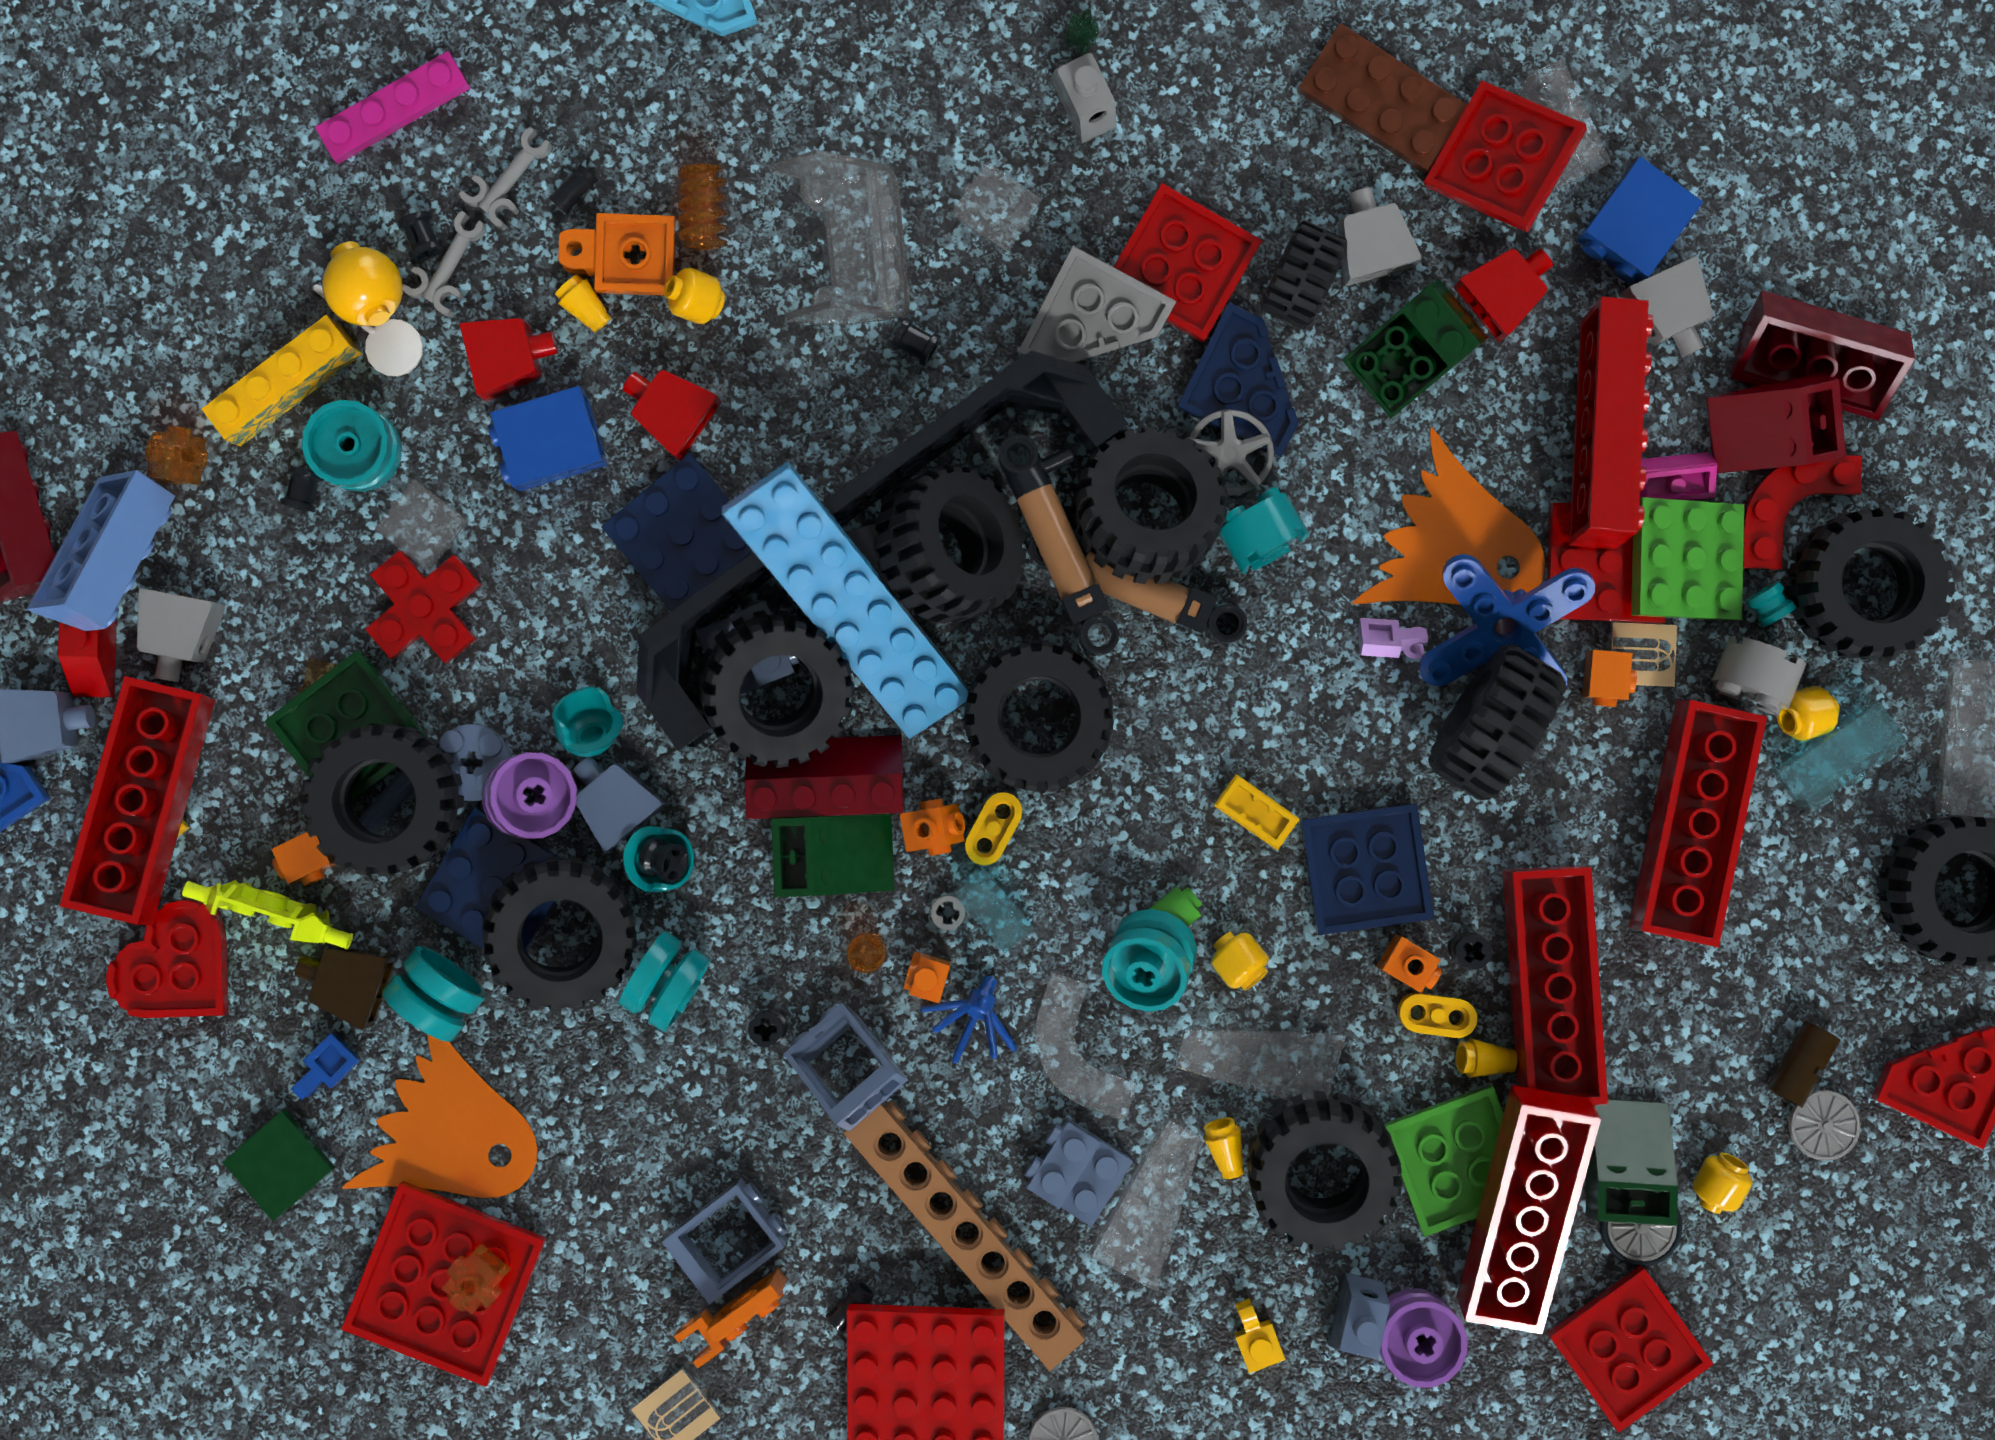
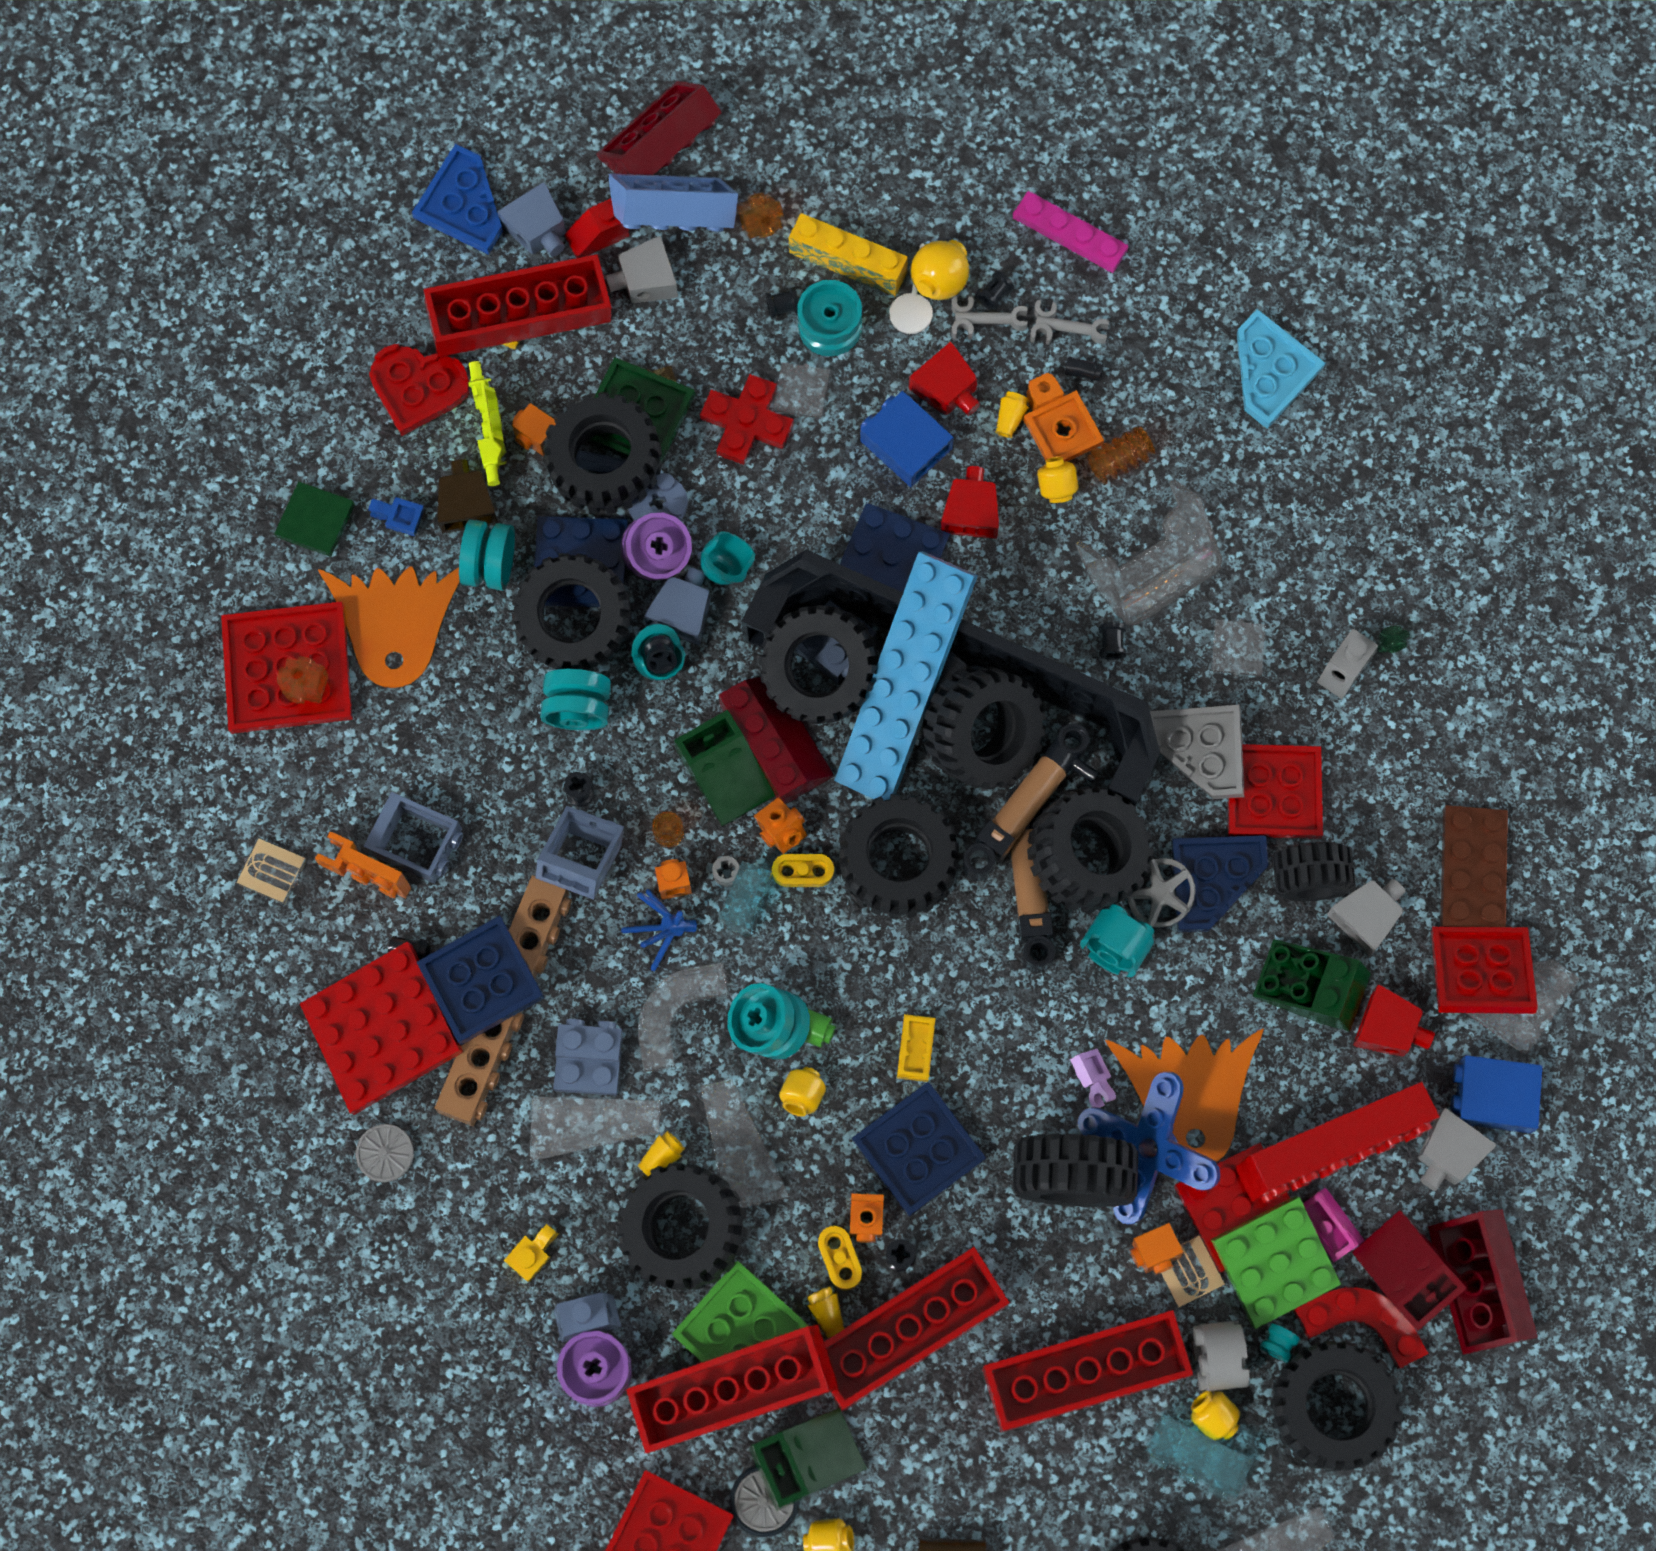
camera: 60 degrees right, 15 degrees down
none -> dark blue plate [416,915,545,1045]

